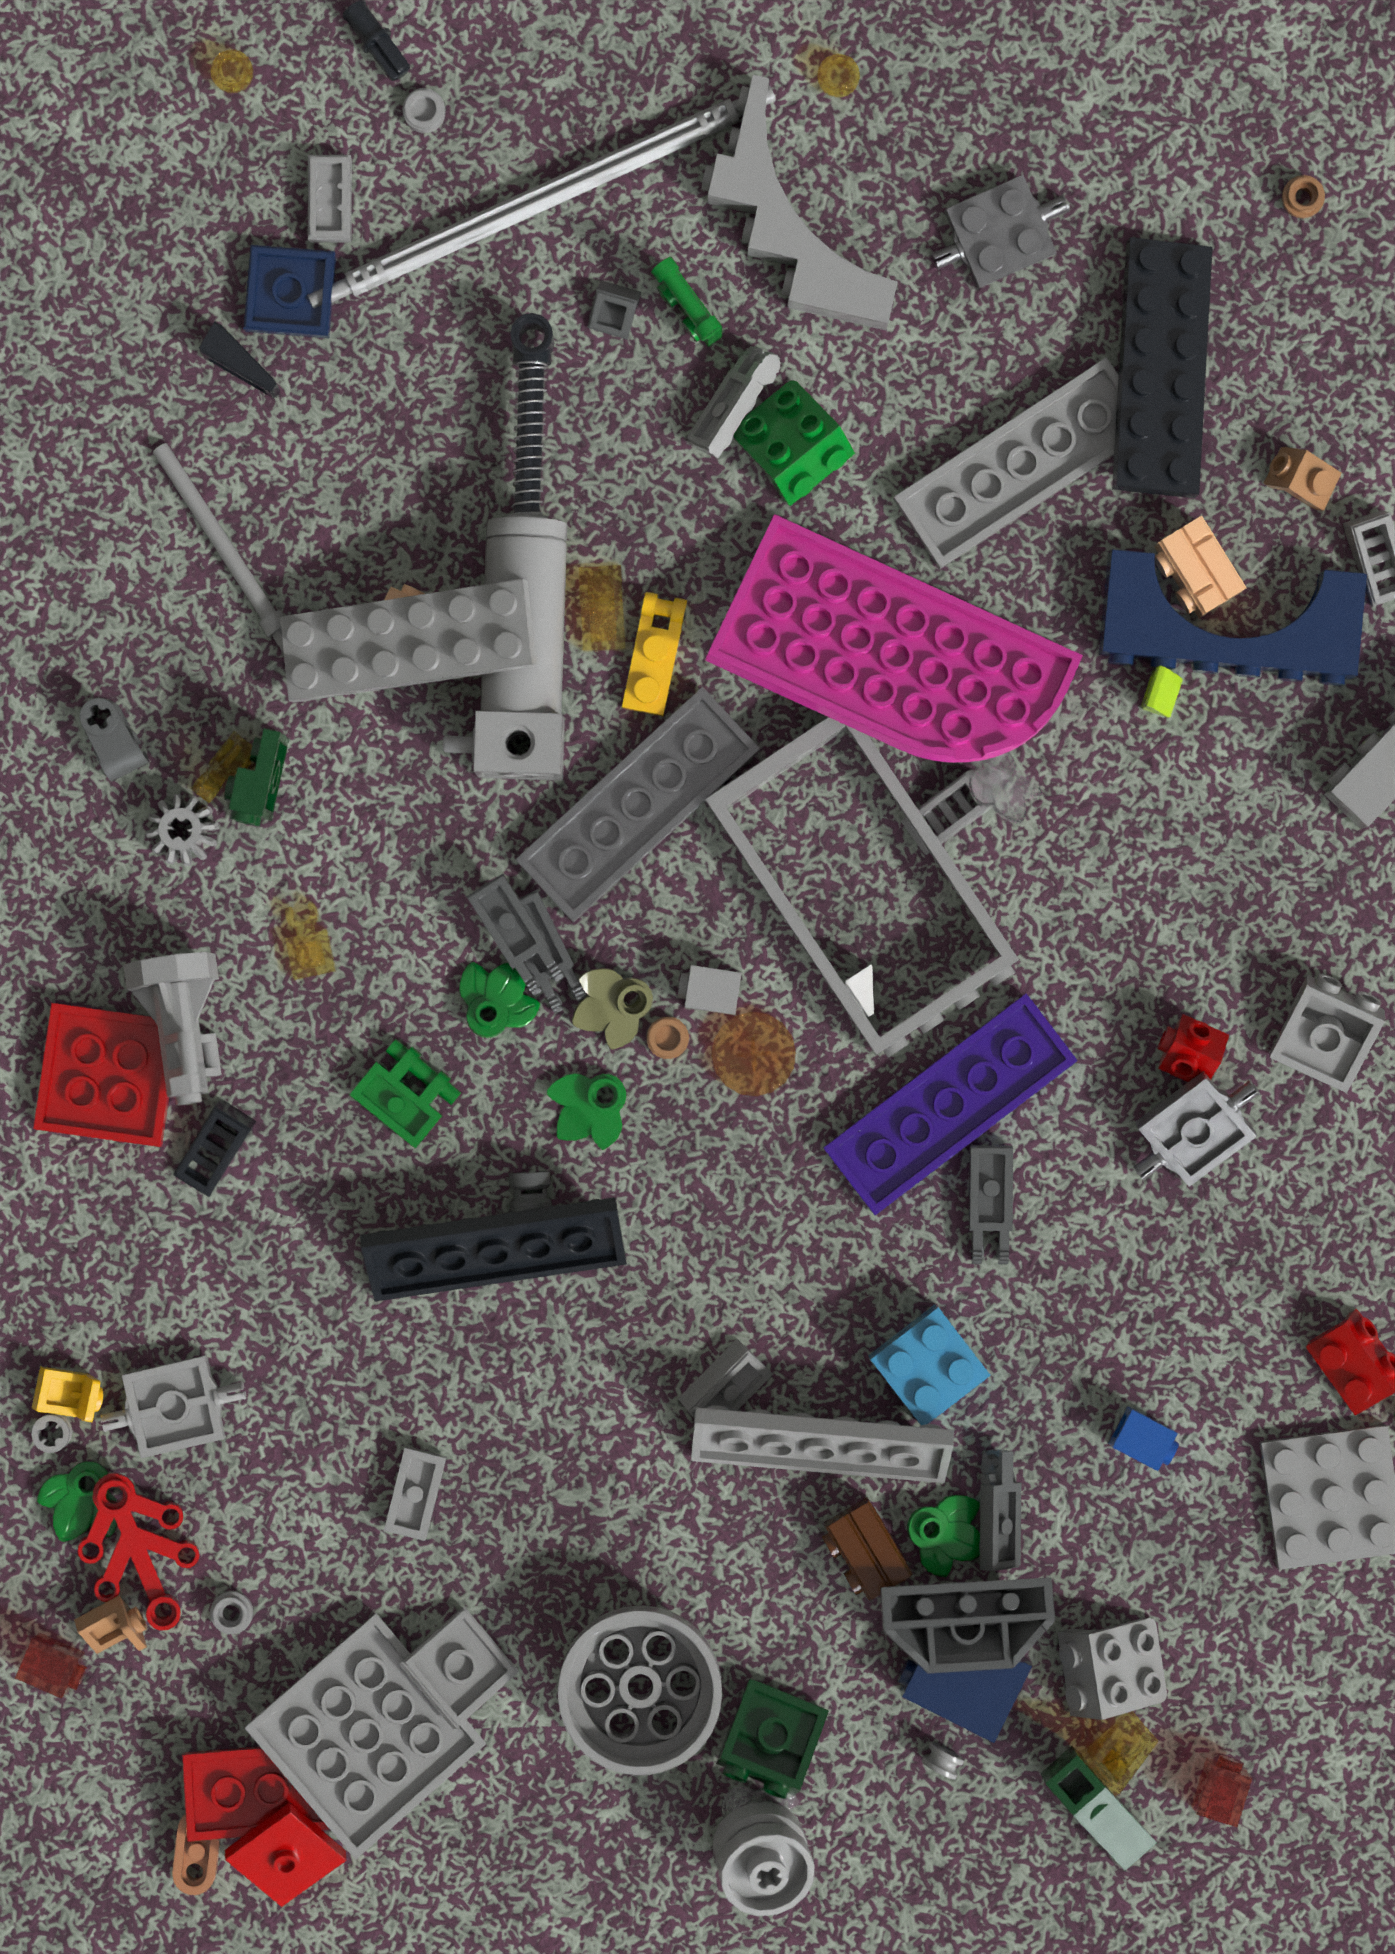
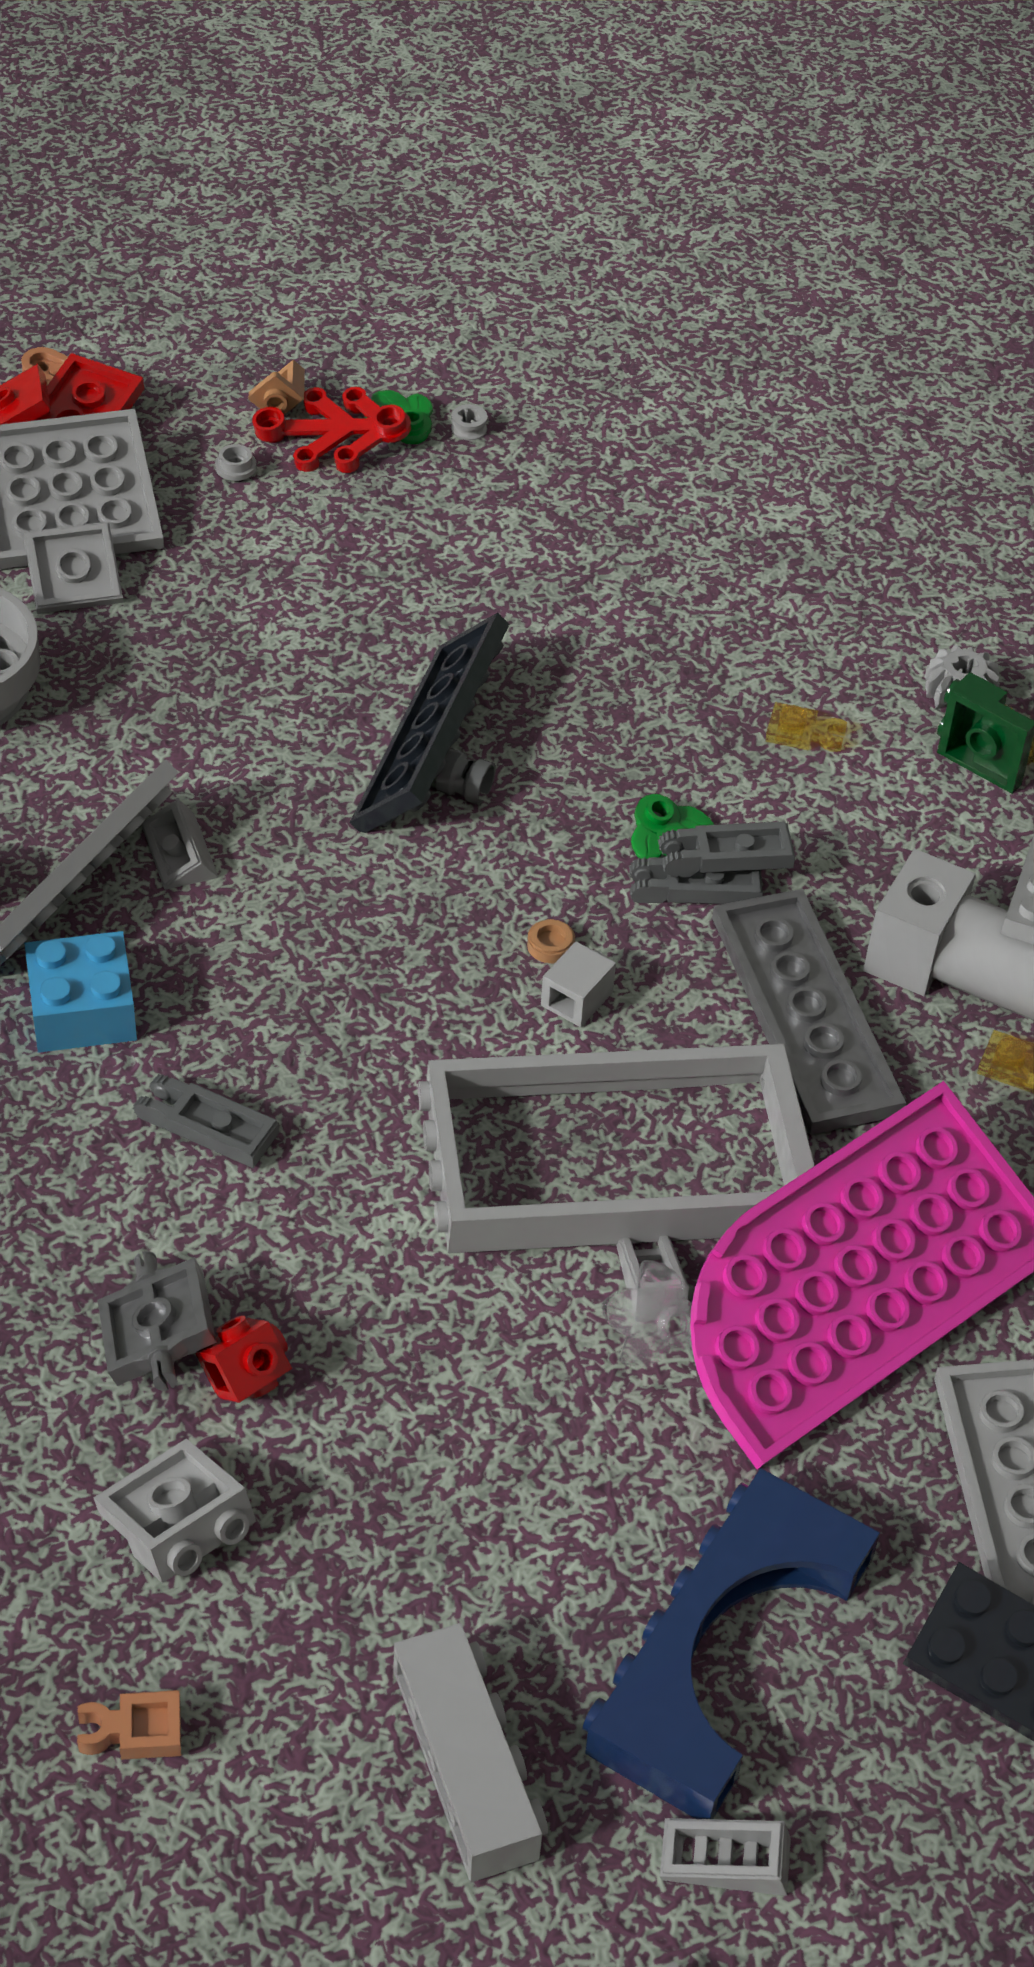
camera: 115 degrees right, 40 degrees down
clear red brick [15,1633,87,1699] -> none
yellow bracket [32,1366,103,1422] -> none
red plate [33,1003,169,1147] -> none
light grey plate [101,1355,246,1458] -> none
light grey piece [123,952,222,1105] -> none
black slope [173,1099,257,1197] -> none
green plate [349,1039,462,1149] -> none
light grey plate [384,1446,447,1541] -> none
green plate [547,1073,626,1150] -> none
olive plate [572,968,653,1050] -> none
yellow plate [622,591,687,717] -> none
clear orange tile [711,1012,796,1096] -> none
dark purple plate [823,993,1078,1215] -> none
white slope [845,965,874,1017] -> none
lime slope [1141,666,1183,718] -> none
light nougat brick [1154,516,1247,618] -> none
medium nougat bracket [1264,447,1342,511] -> none

